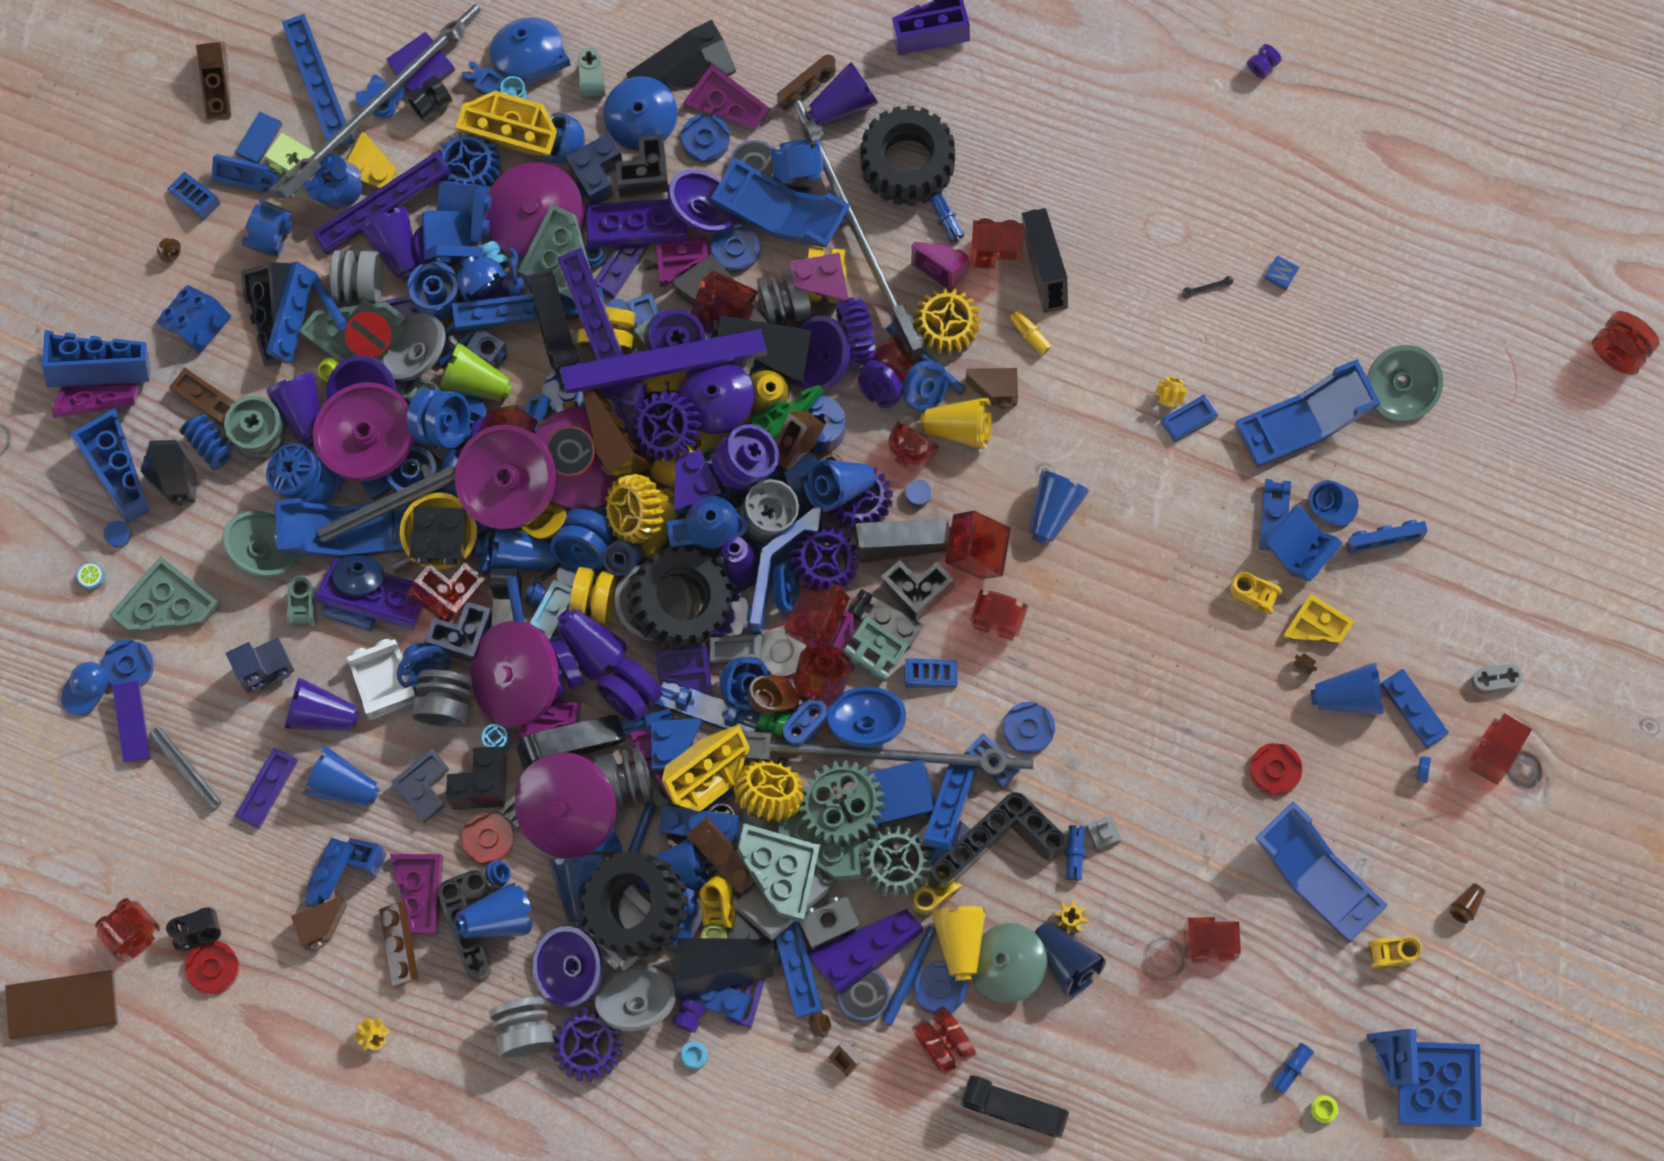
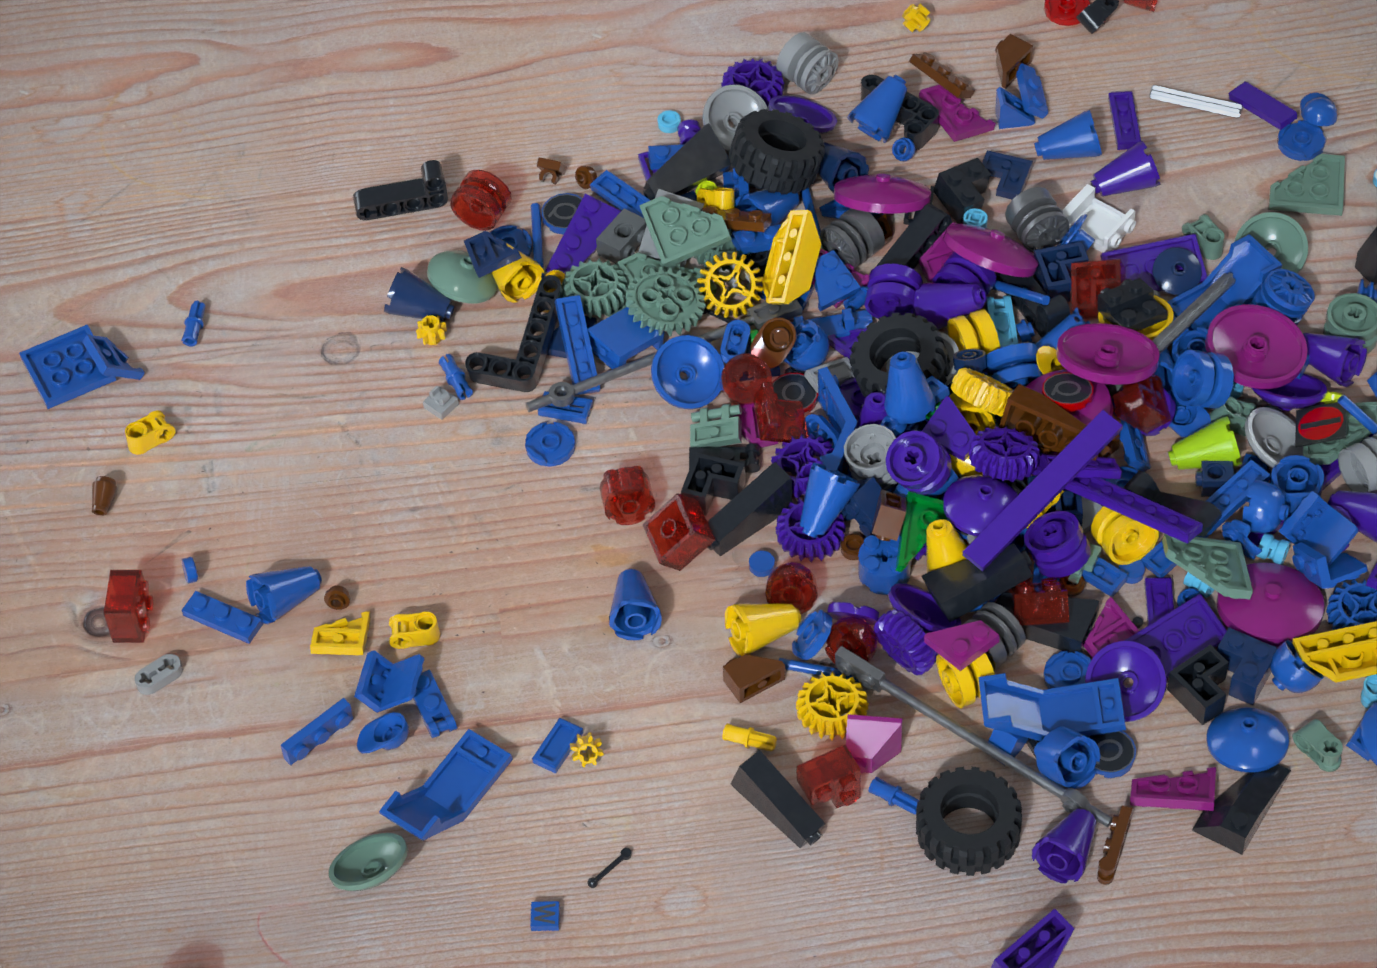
camera: 150 degrees right, 20 degrees down
dark blue brick [226,637,295,693] -> none
tile [461,811,515,864] -> none
blue tile [681,114,730,162] -> none
blue slope [905,658,958,688] -> none
clear red brick [1183,917,1241,963] -> none
red tile [1249,743,1302,796] -> none
blue windscreen [1255,801,1387,944] -> none
neon yellow plate [1311,1096,1338,1123] -> none
none -> dark blue wing [464,230,522,278]

